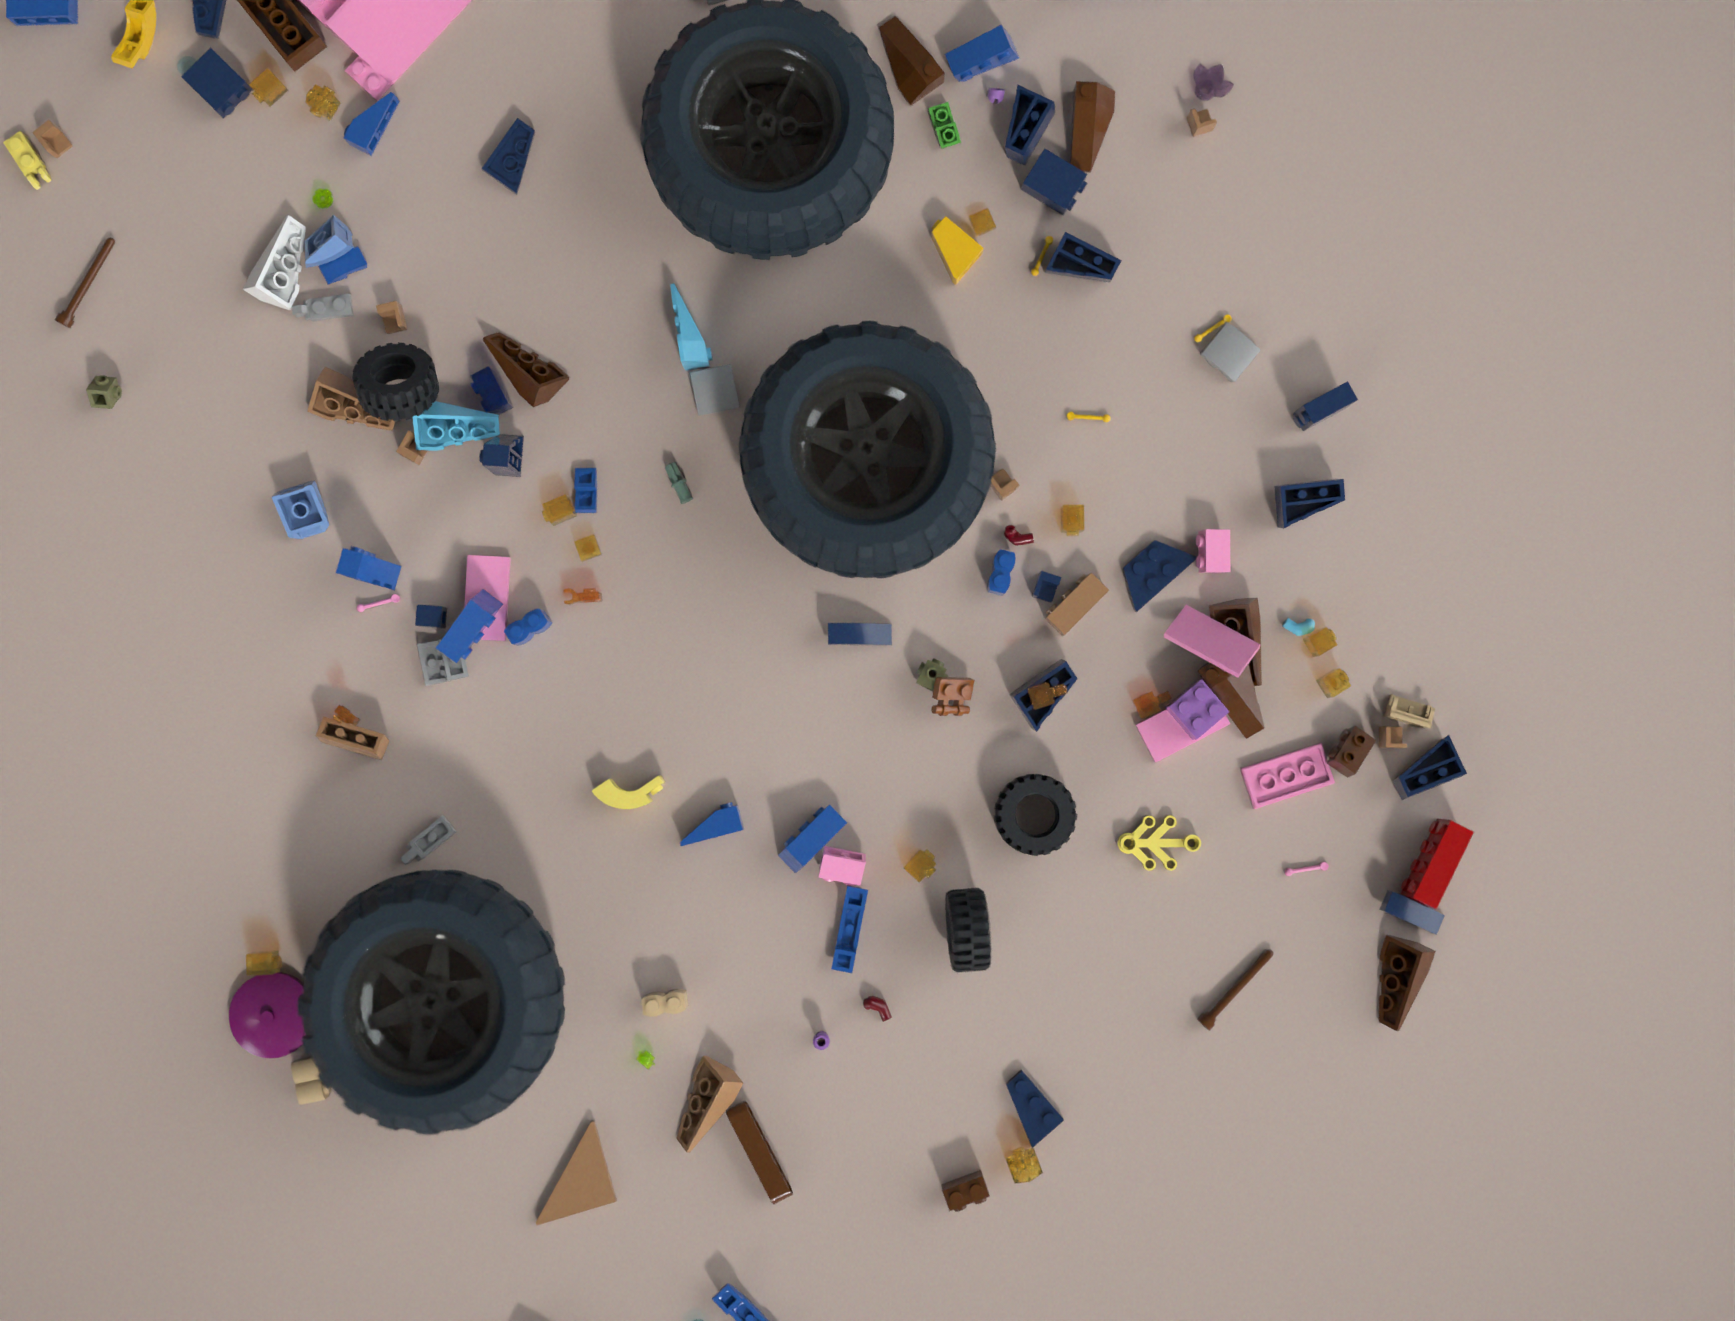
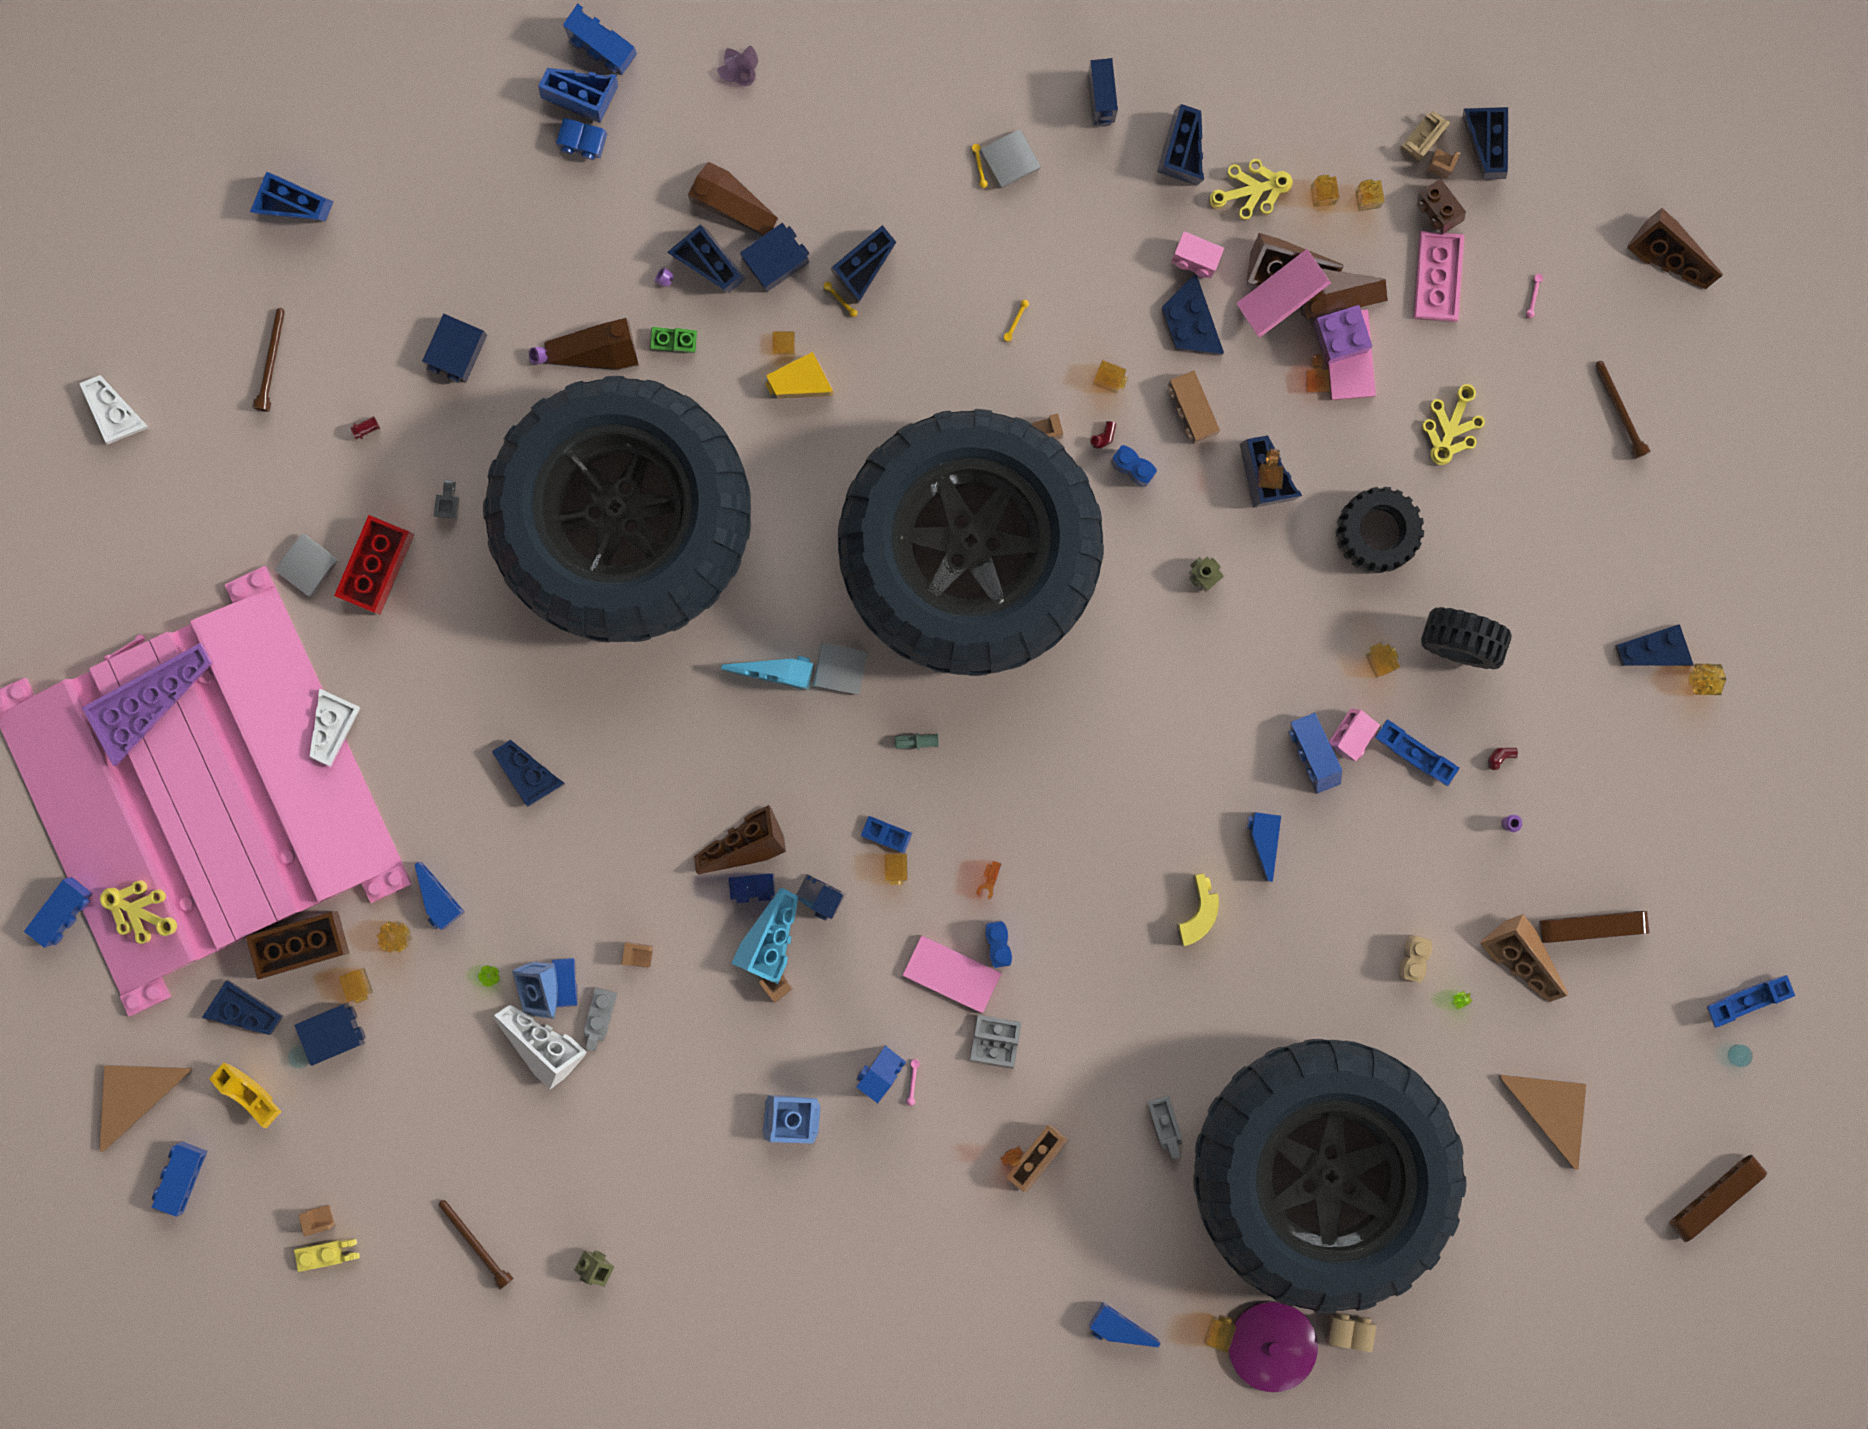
camera: 70 degrees left, 0 degrees up
medium nougat wedge [308,367,396,431] -> none
black tyre [352,342,439,422] -> none
dark blue panel [415,605,447,629] -> none
blue wedge [436,589,503,663] -> none
clear yellow plate [574,534,602,562] -> none
dark blue slope [828,623,892,646] -> none
dark orange plate [931,677,975,716] -> none
reddish brown brick [941,1170,990,1212] -> none
blue wedge [945,25,1020,82] -> none
dark blue panel [1032,571,1062,603] -> none
medium nougat panel [1187,108,1217,137] -> none
medium azure arm [1282,618,1315,636] -> none
dark blue slope [1379,890,1445,935] -> none
red brick [1401,818,1474,909] -> none
none -> medium lavender hinge [529,347,548,365]
none -> blue slope [1089,1302,1161,1347]
none -> light yellow plant [1209,159,1293,221]

